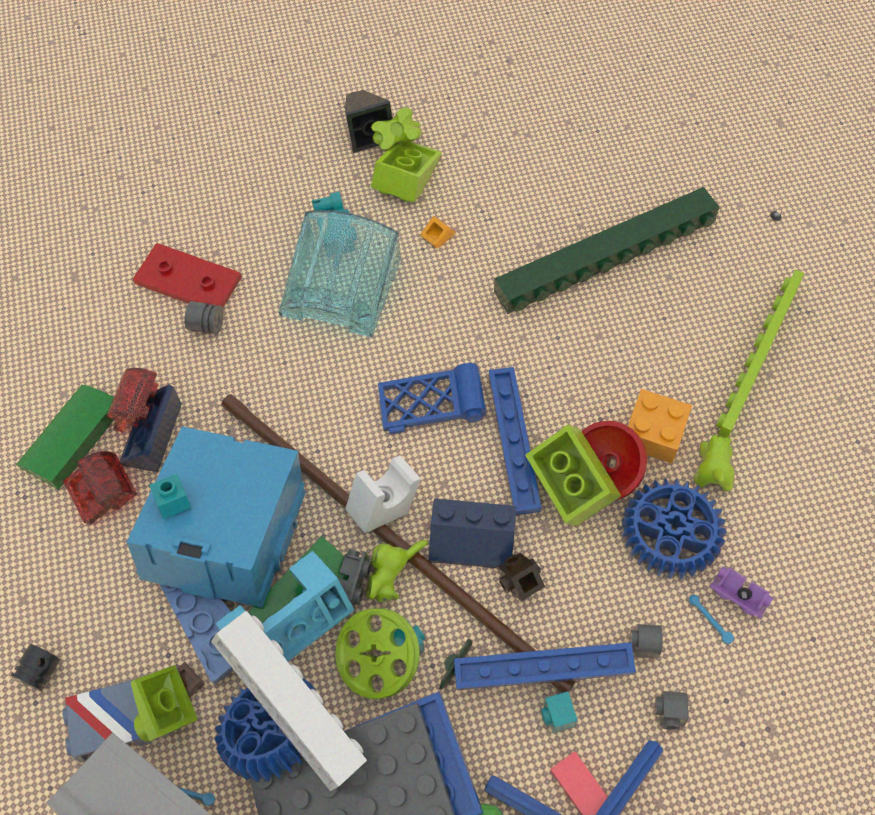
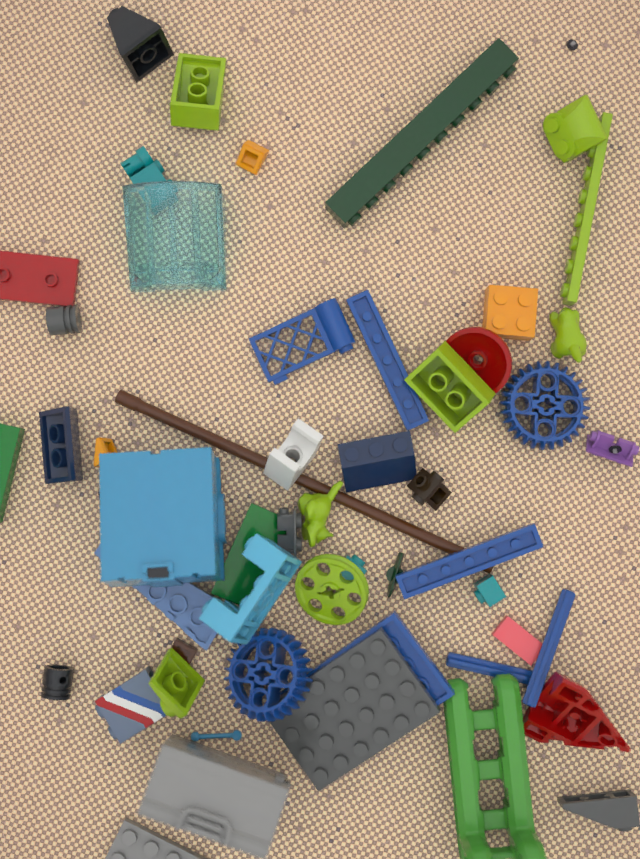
camera: 20 degrees left, 25 degrees up
clear red brick [63,451,137,525] -> none
clear red brick [106,367,159,433] -> none
teal plate [149,474,191,520] -> none
white brick [211,611,367,791] -> none
lime animal [371,107,422,150] -> none
dark grey plate [630,624,663,658] -> none
dark grey plate [655,691,689,730] -> none
dark azure hinge [689,594,734,644] -> none
none -> lime slope [543,95,608,163]

